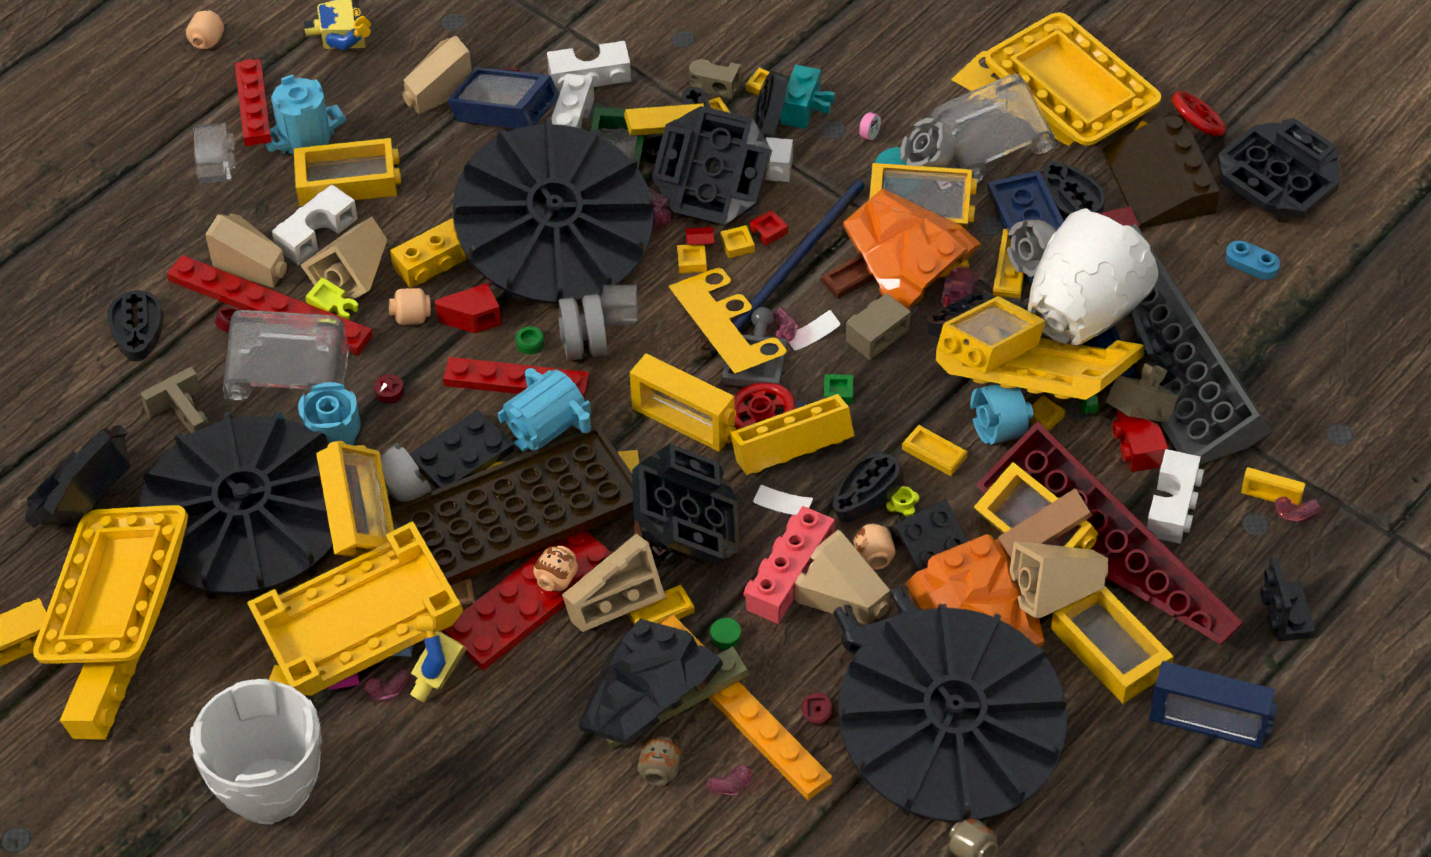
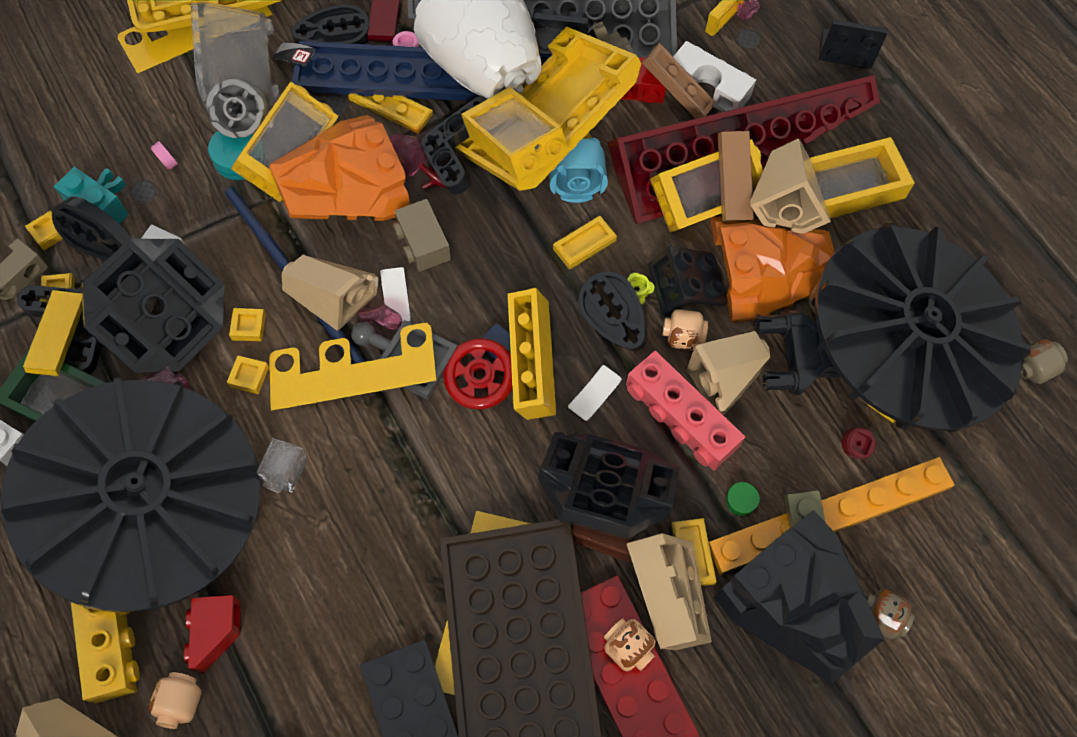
camera: 75 degrees left, 15 degrees up
red plate [443,357,590,401] -> none
medium azure container [498,368,592,452] -> none
green tile [515,326,544,354] -> none
light grey wheel [558,294,607,361] -> none
yellow window [630,353,737,452] -> none
red tile [686,227,714,245] -> none
clear pink arm [707,764,752,795] -> none
red plate [750,210,788,246] -> none
copper tile [821,254,875,299] -> none
green tile [824,374,853,405] -> none
light grey cylinder [1007,220,1056,277] -> none
dark blue window [1149,661,1278,749] -> none
none -> sticker [271,43,316,66]
none -> tan slope [282,255,379,331]
none -> medium nougat tile [642,43,715,119]

